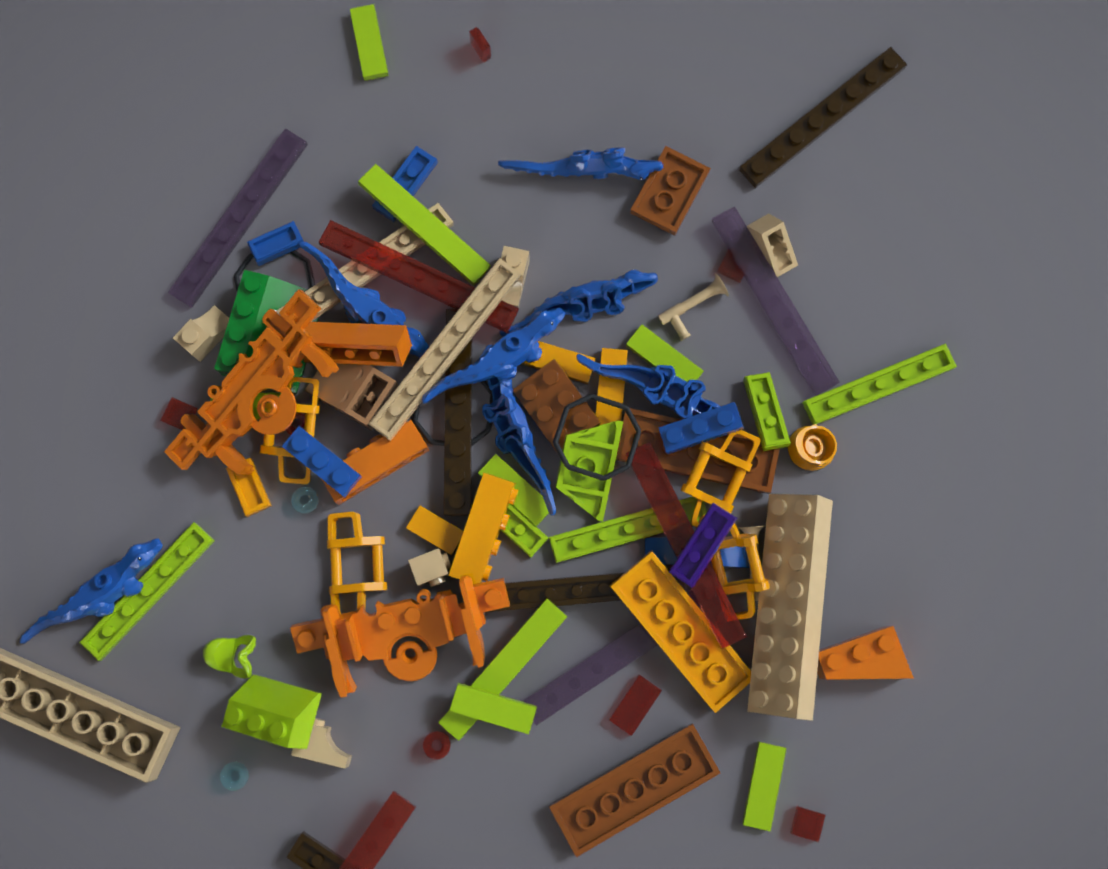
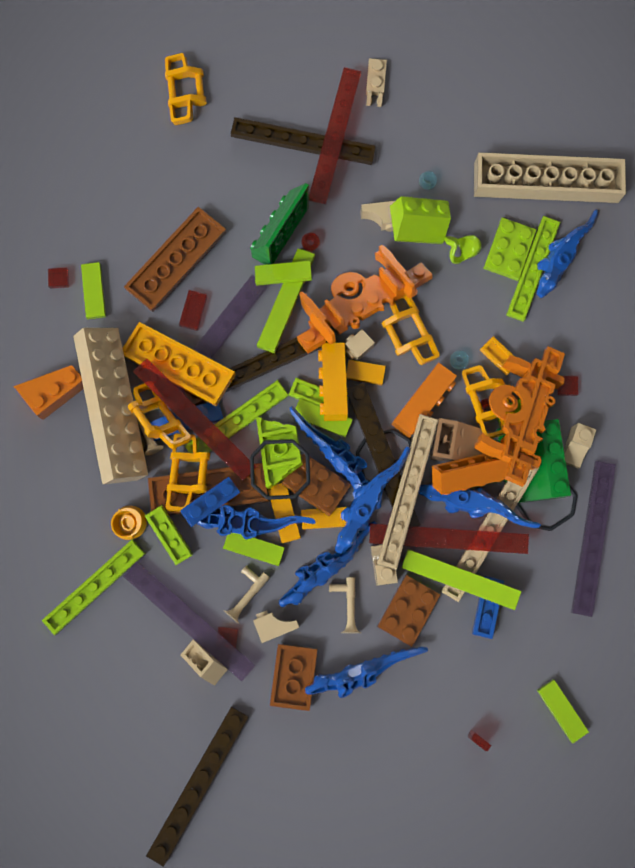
camera: 155 degrees right, 0 degrees up
blue tile [247,221,304,266] -> none
blue plate [282,426,362,497] -> none
dark purple tile [669,503,737,588] -> none
none -> green slope [250,183,309,265]
none -> tan arch [253,610,299,643]
none -> tan piece [329,577,362,634]
none -> dark orange plate [377,575,440,647]
none -> lime plate [483,217,536,281]

